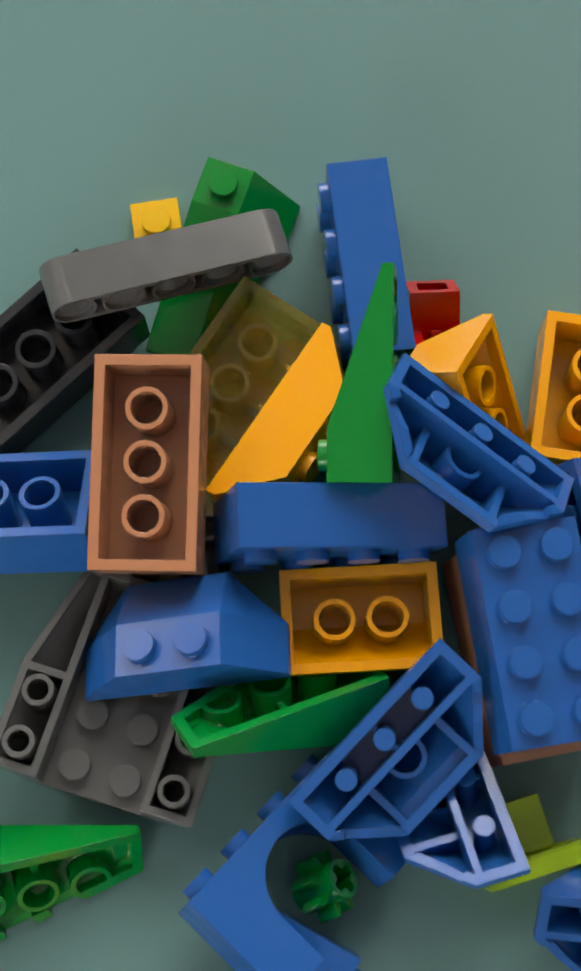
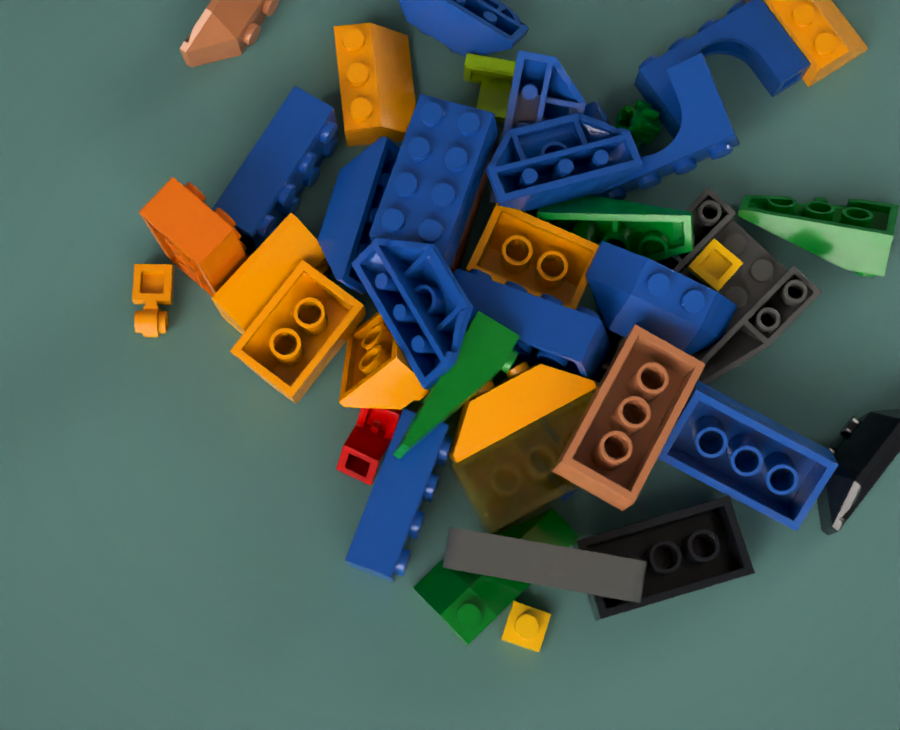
camera: 155 degrees left, 0 degrees up
none -> yellow plate [687,238,743,292]

